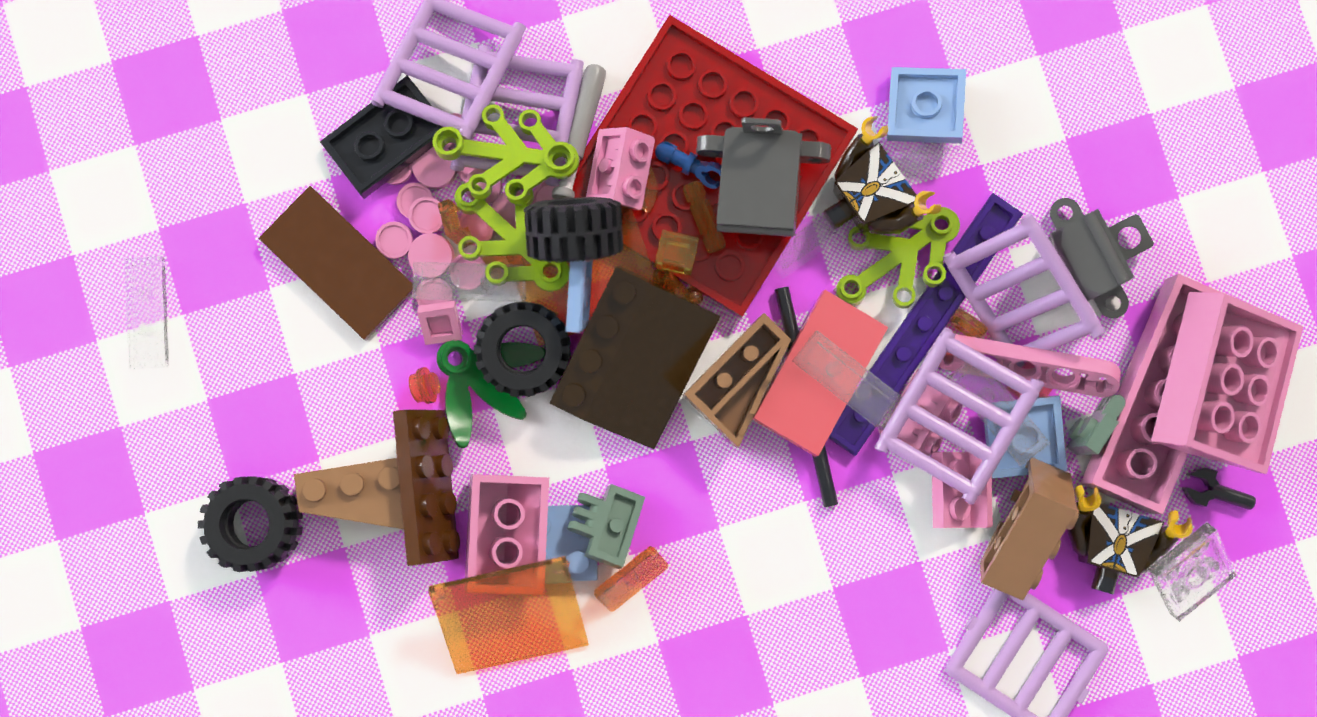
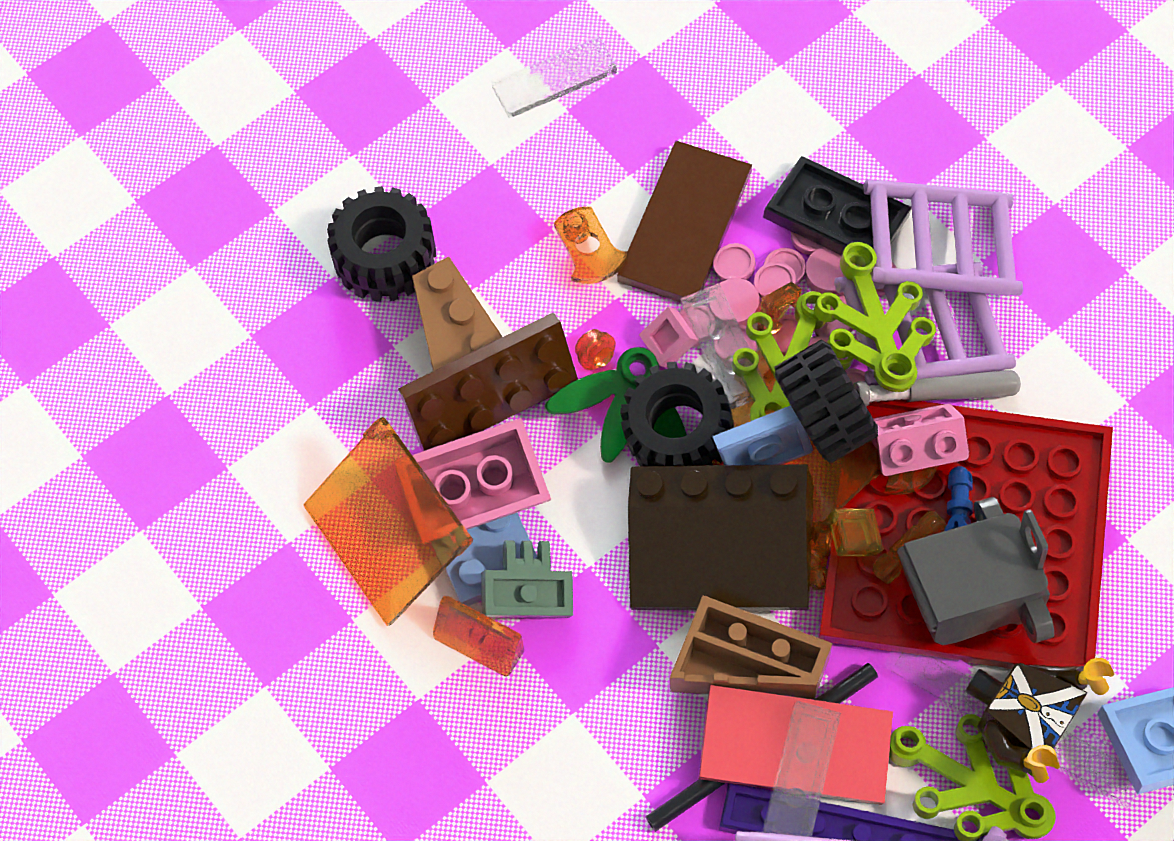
camera: 70 degrees right, 20 degrees down
none -> clear orange piece [554,206,628,284]

